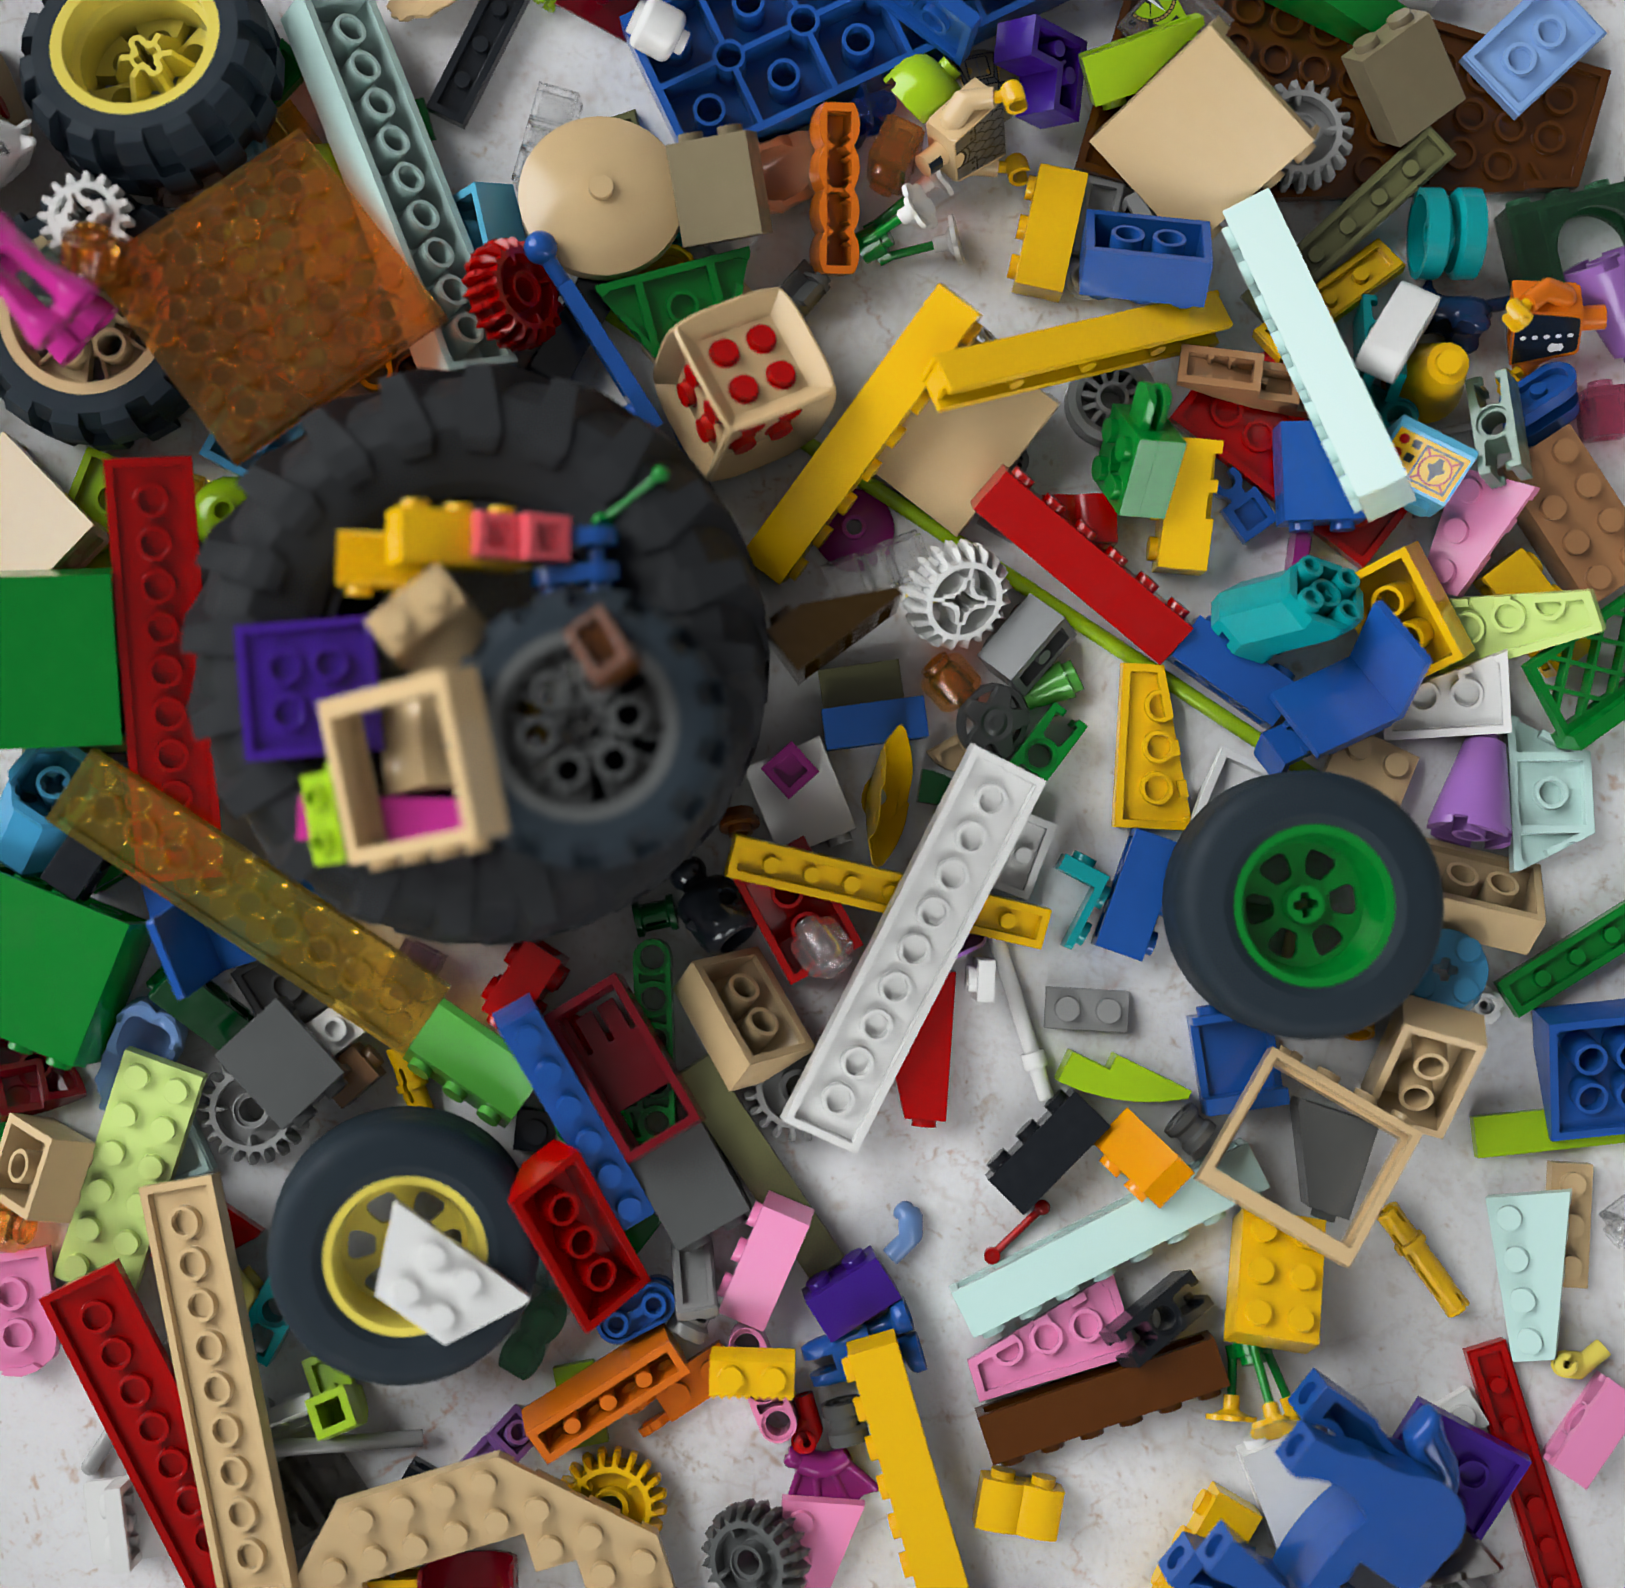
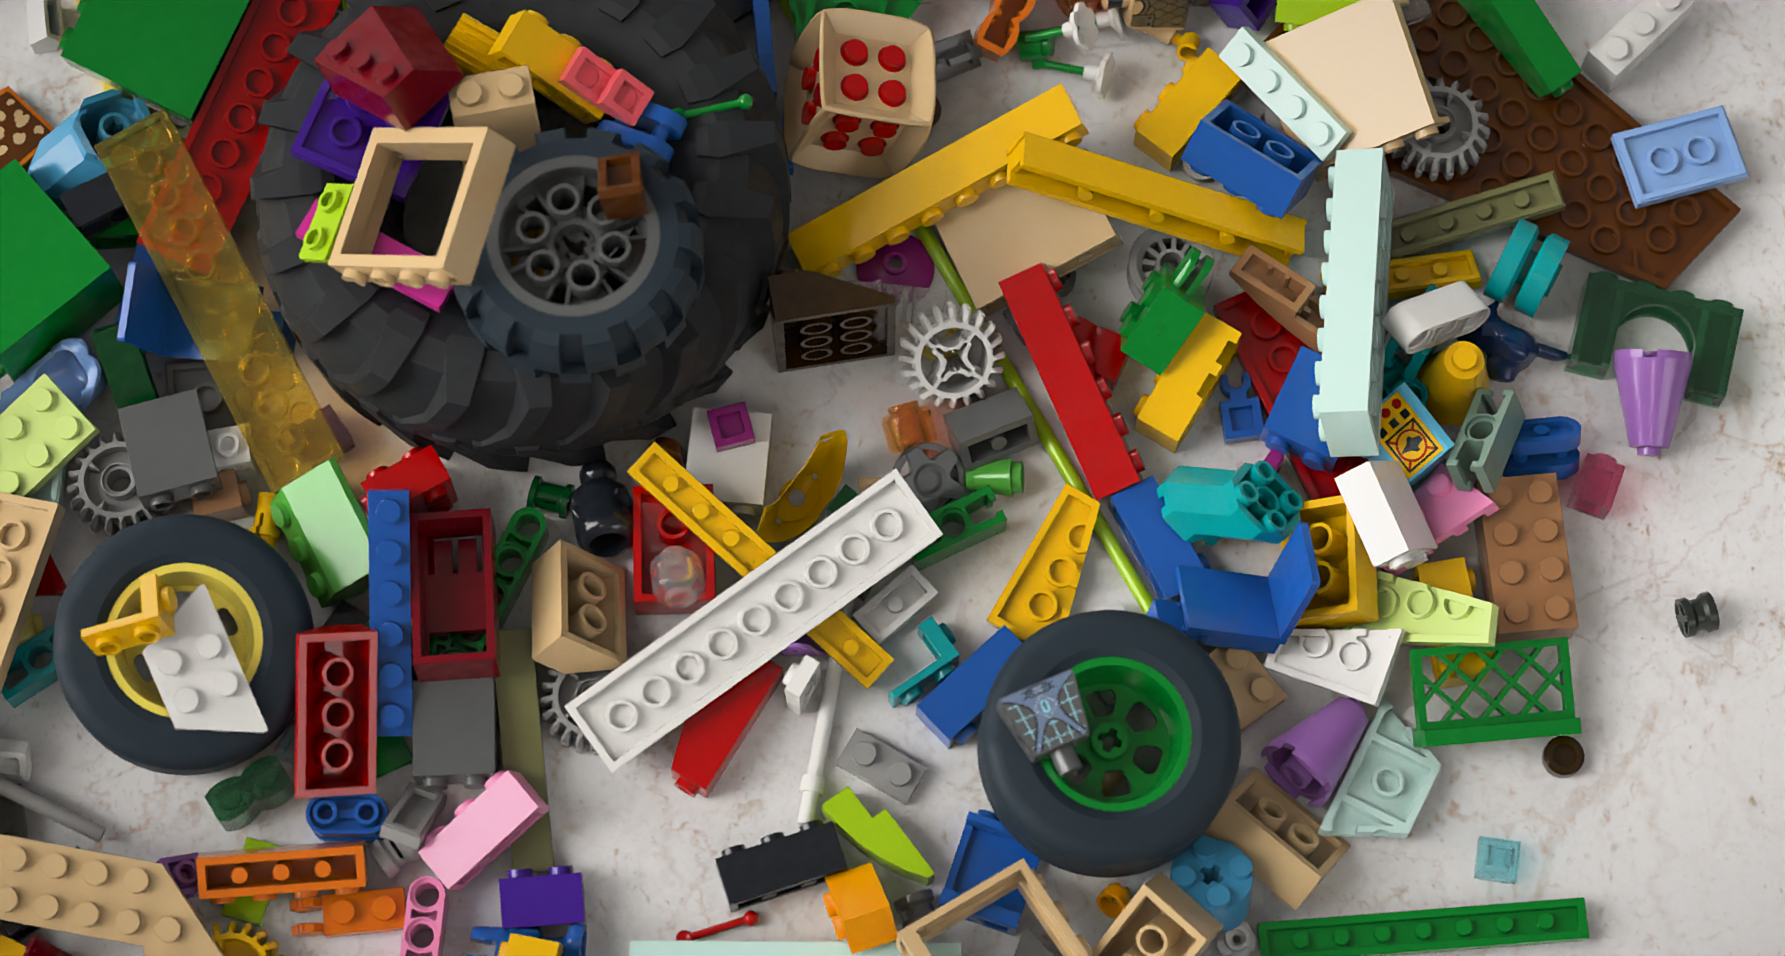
camera: 25 degrees right, 15 degrees down
lime brick [301,1356,368,1441] -> none
tan slope [381,698,456,797] -> none
yellow brick [709,1346,796,1401] -> none
olive tile [818,659,904,709] -> none
blue piece [821,695,929,752] -> none
medium blue arm [883,1201,923,1264] -> none
dark tan brick [1341,8,1466,147] -> none
torso [1495,277,1607,395] -> none
none -> yellow bracket [81,573,178,656]
none -> dark red wedge [313,5,465,132]
none -> torso [996,668,1089,777]
none -> light aqua plate [1219,27,1353,161]
none -> white brick [1334,460,1438,571]

